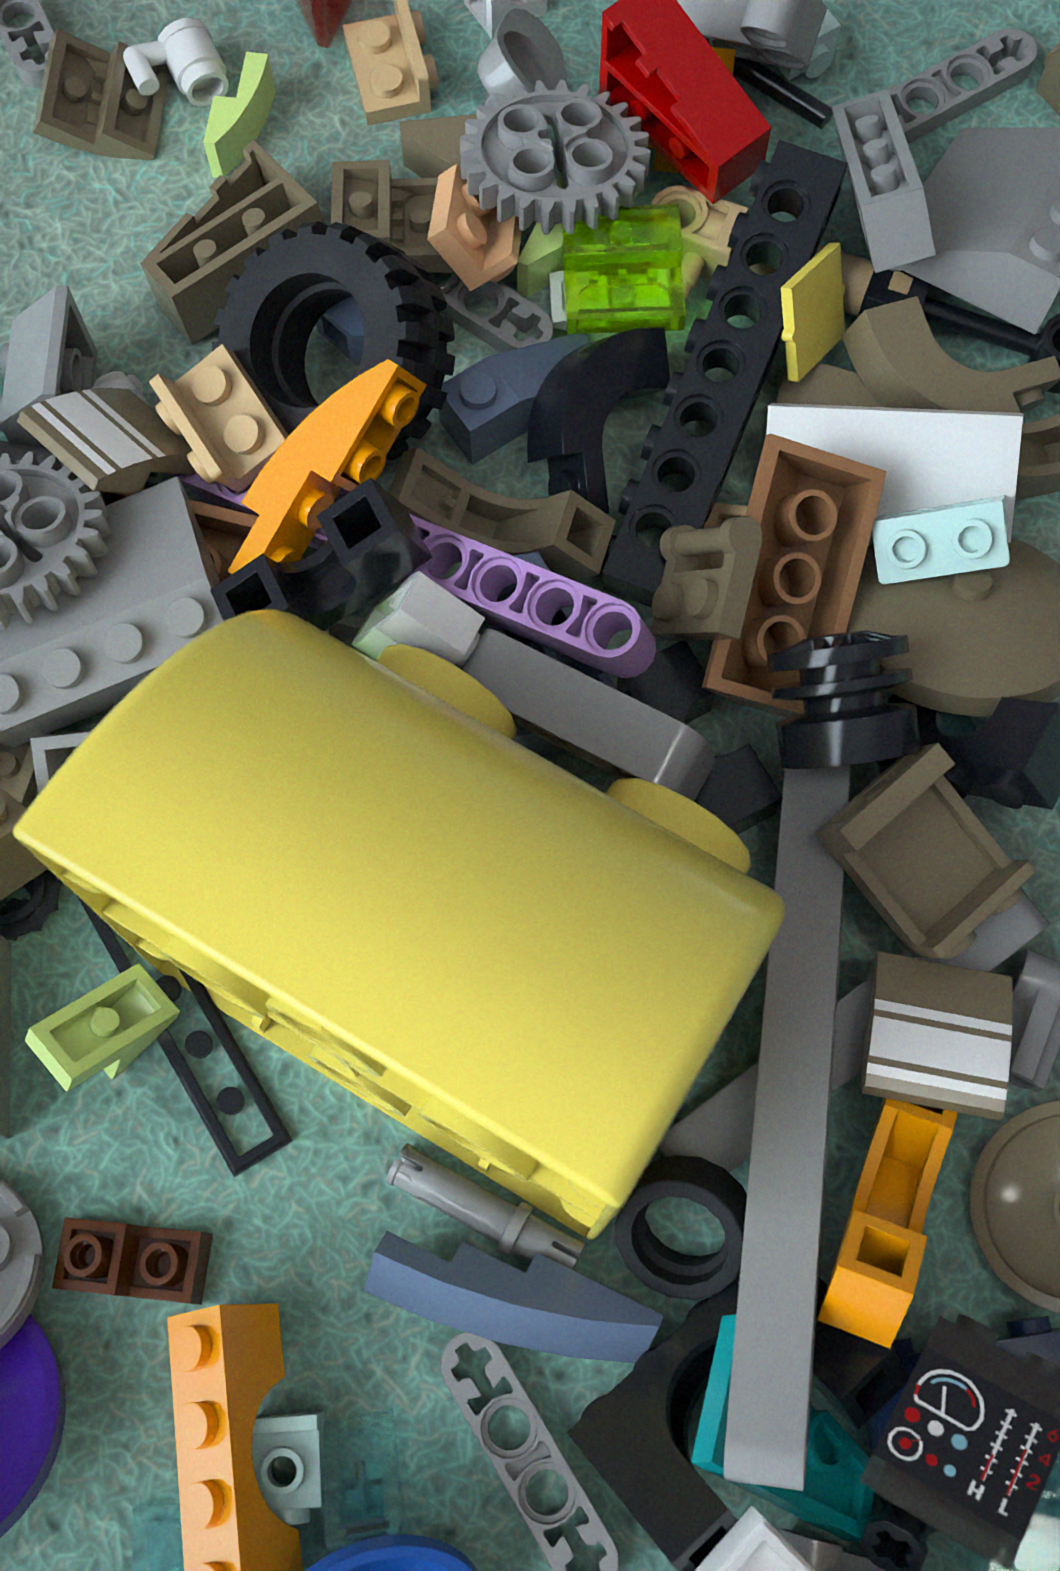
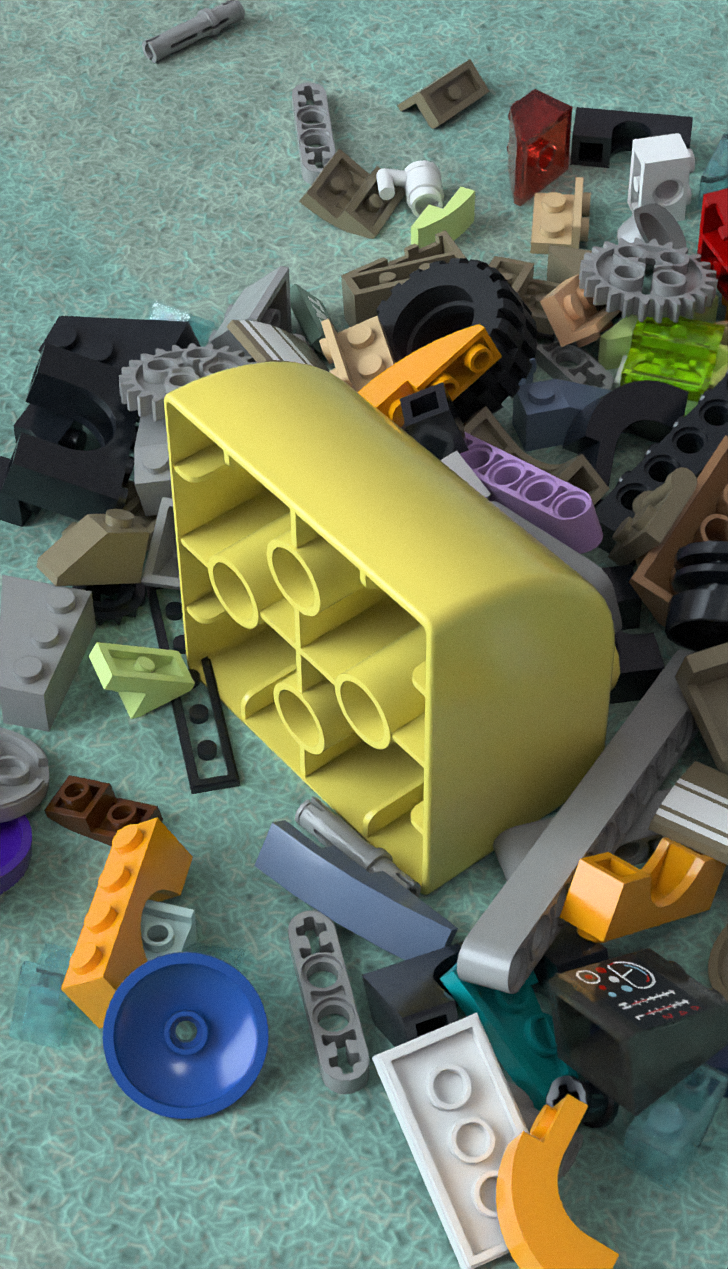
camera: 20 degrees right, 25 degrees down
black tyre [615,1155,747,1300] -> none
none -> sand green tile [290,283,338,355]

